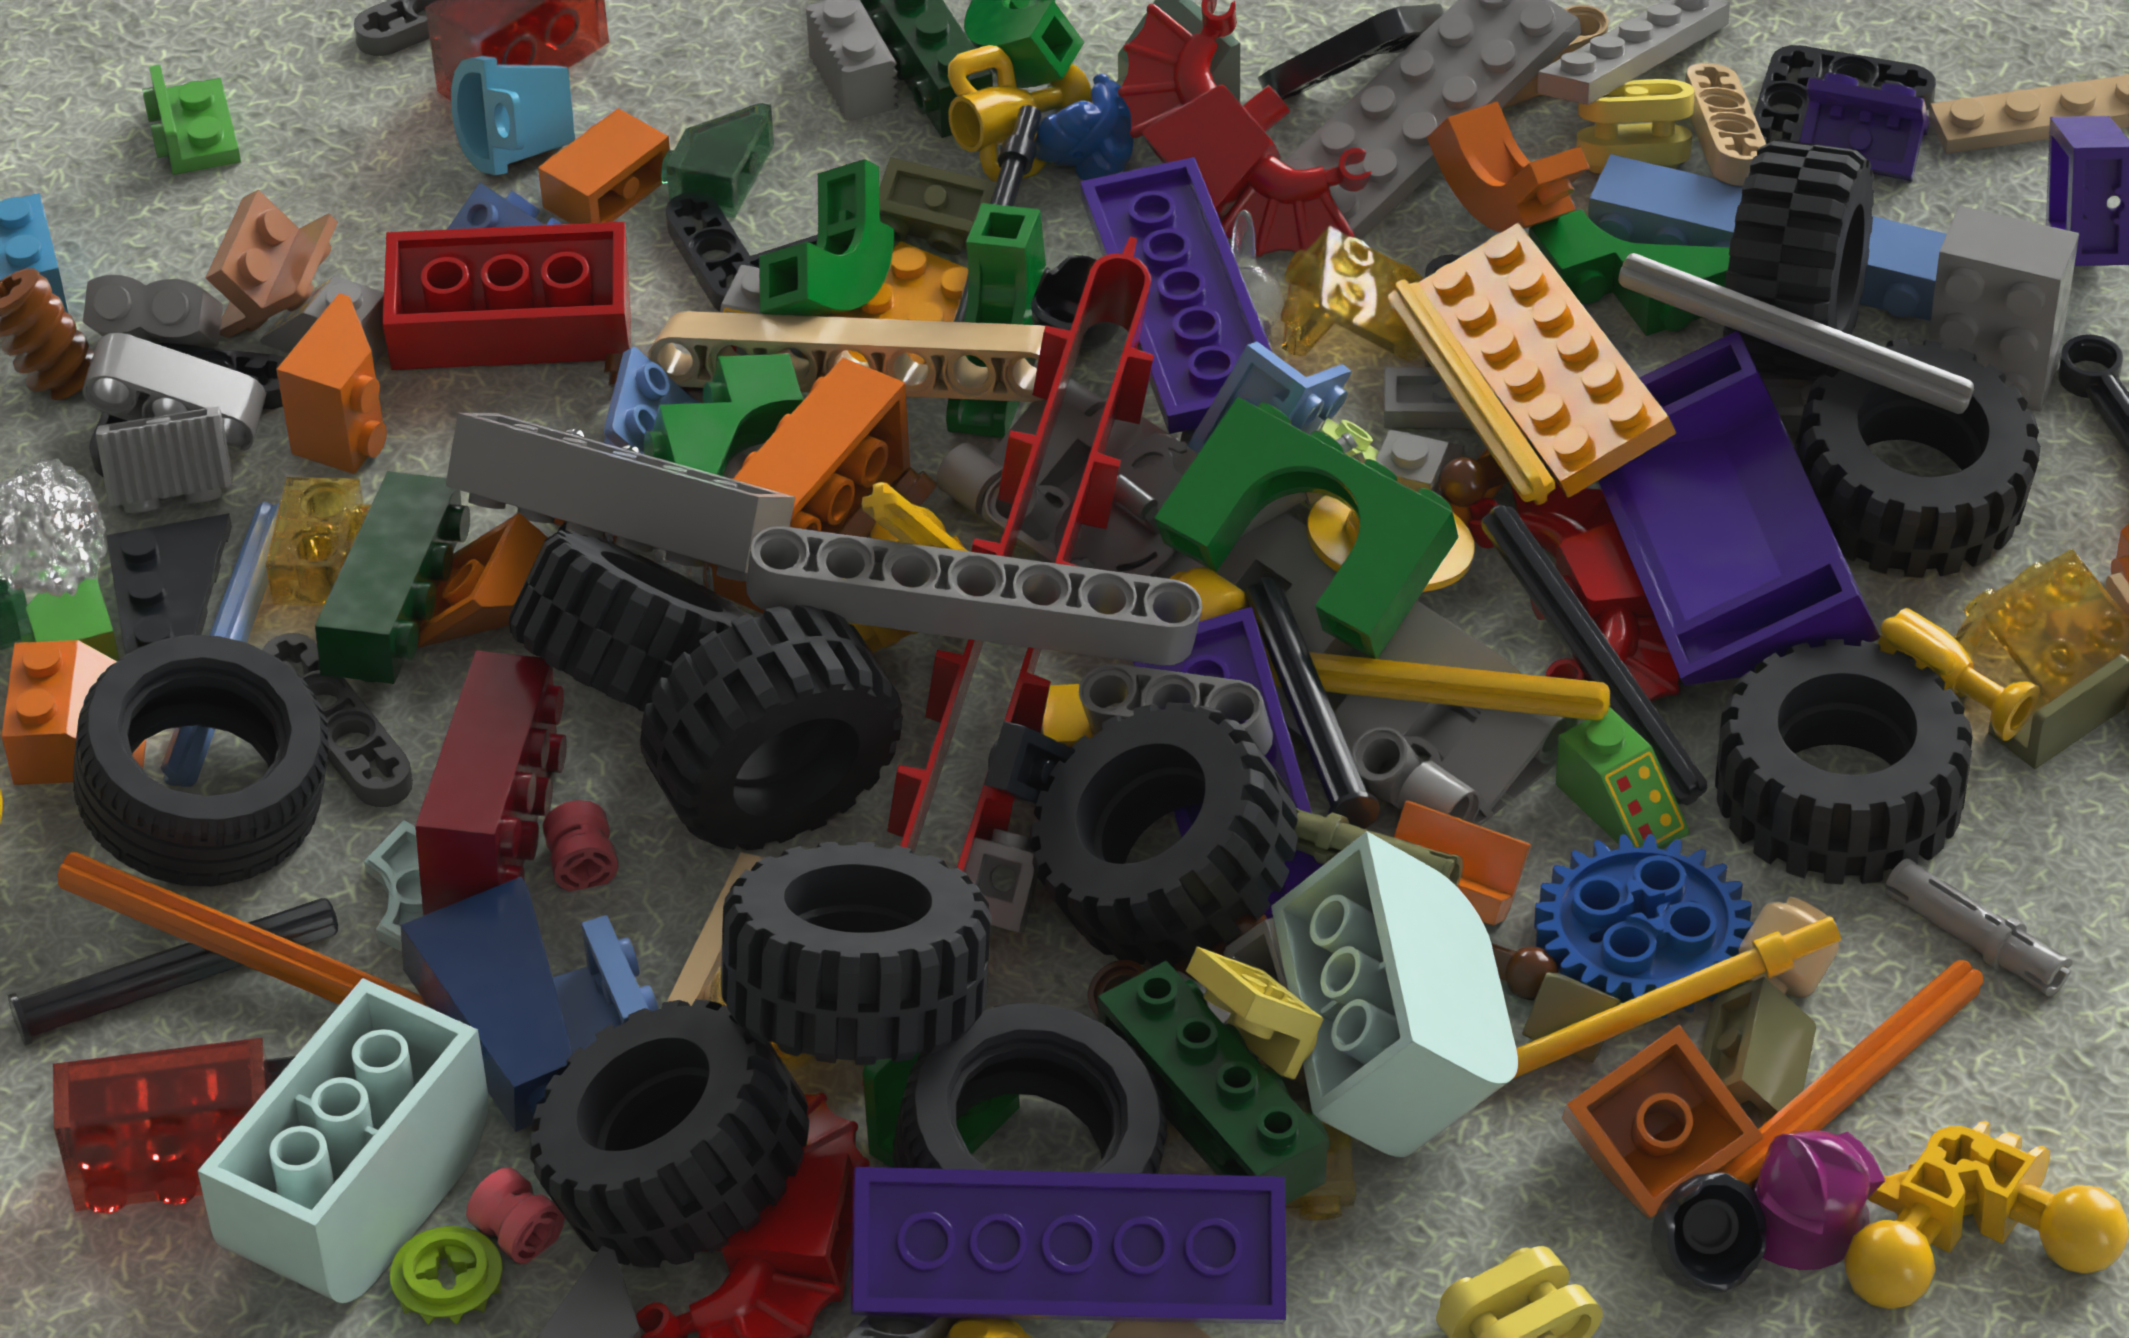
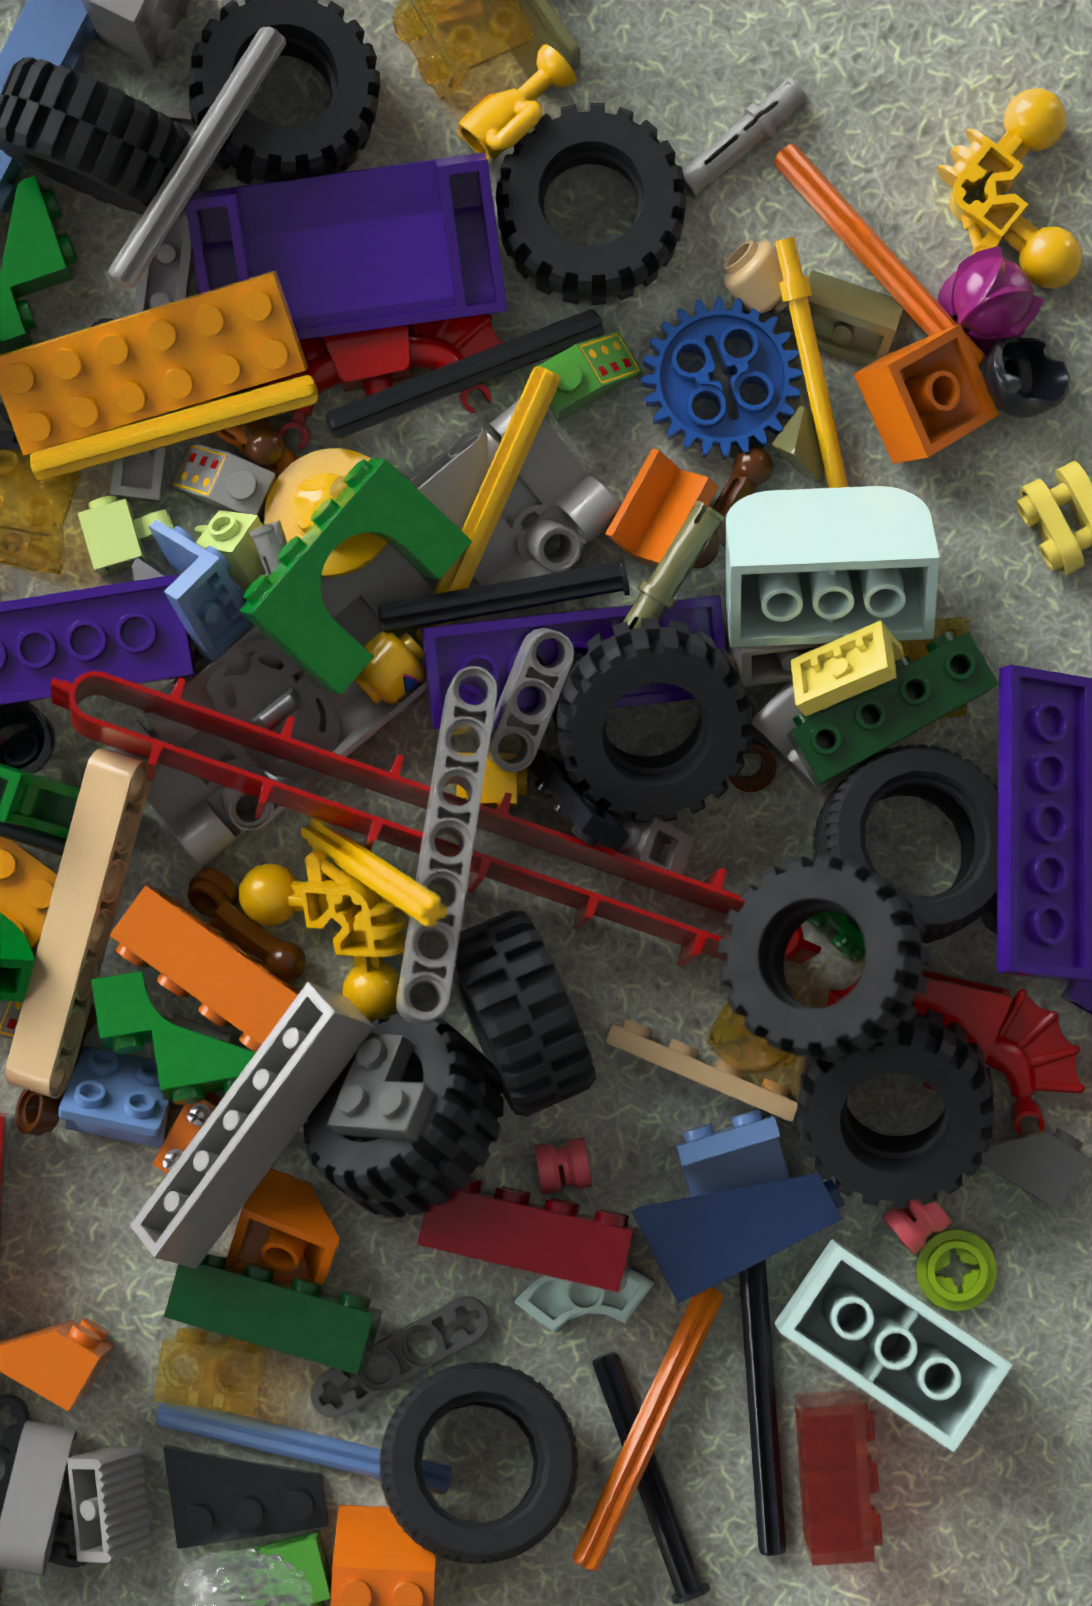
camera: 80 degrees left, 40 degrees up
none -> yellowish green brick [77,496,174,576]
none -> dark grey plate [327,1034,436,1141]

